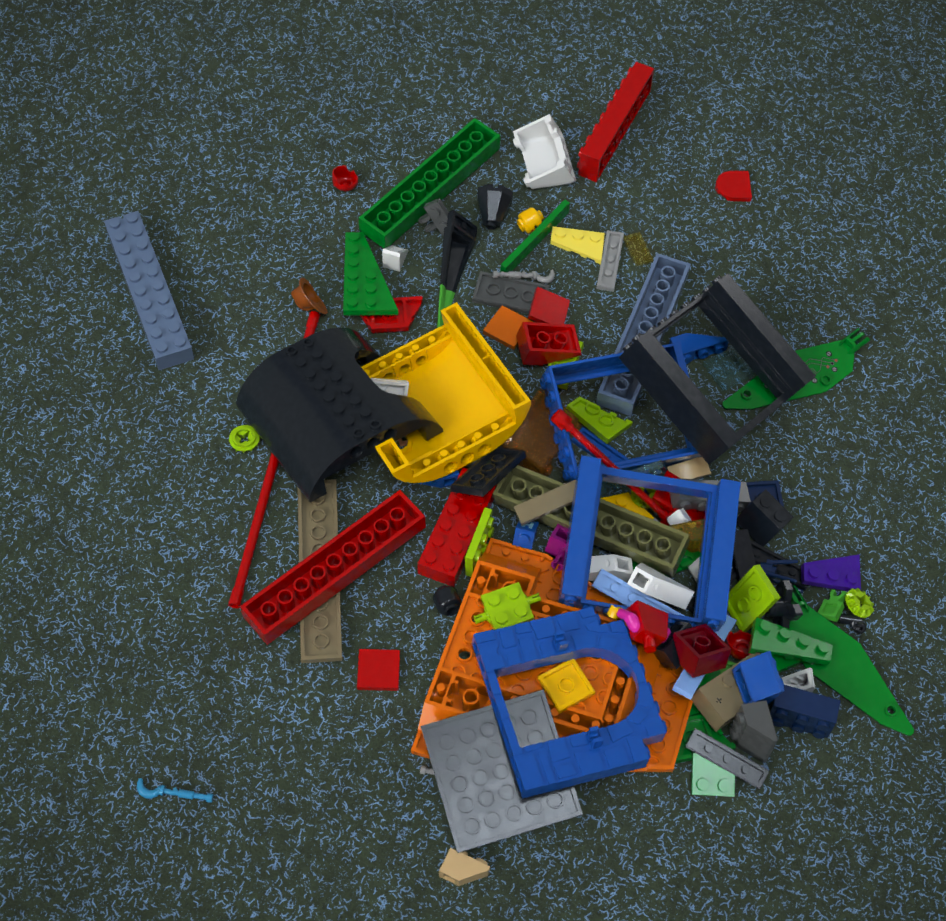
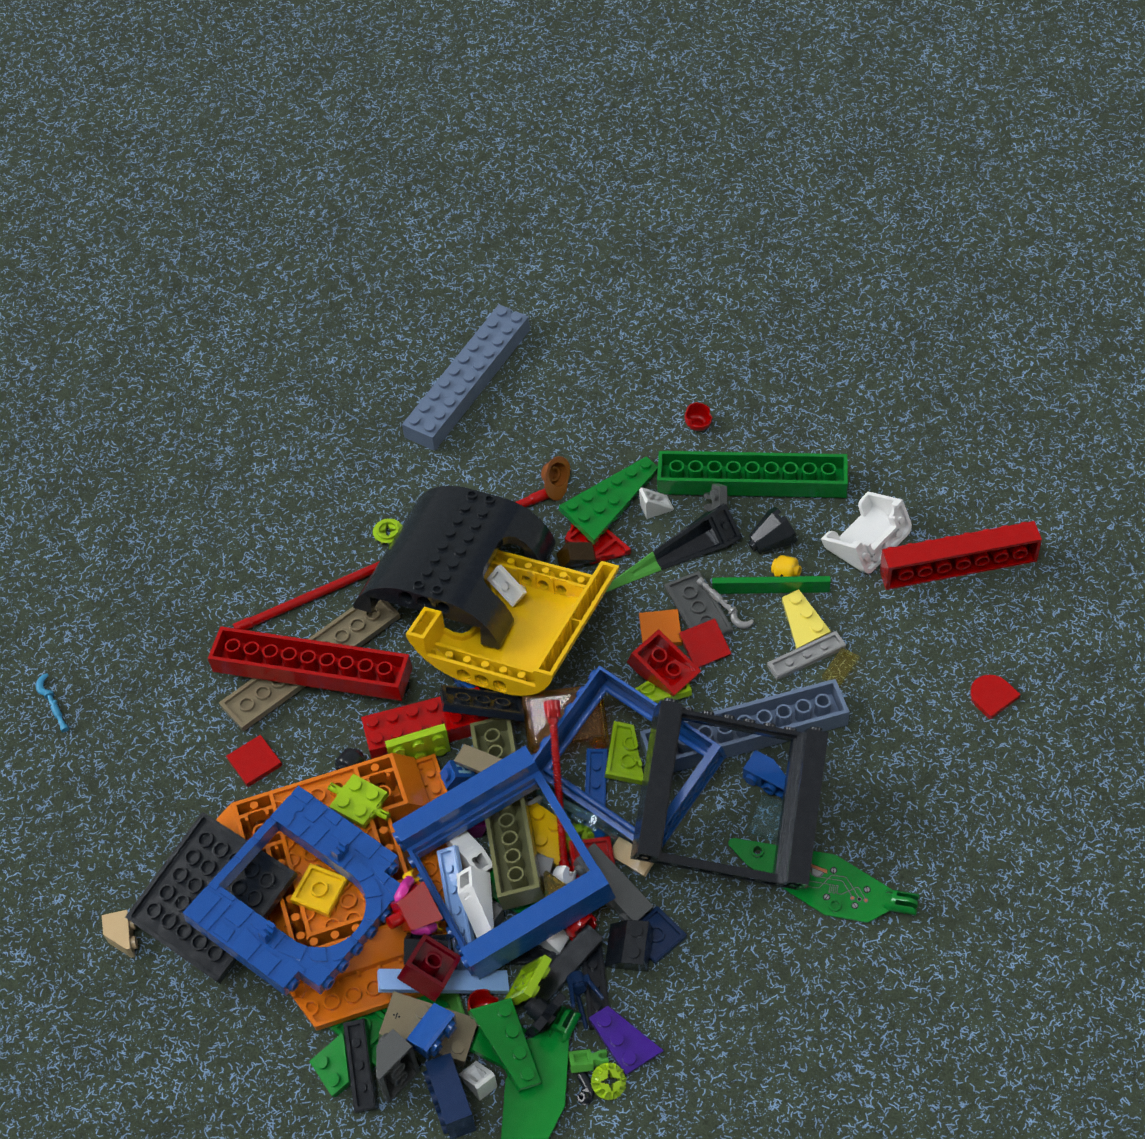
camera: 60 degrees right, 5 degrees down
none -> dark brown slope [557,542,596,569]

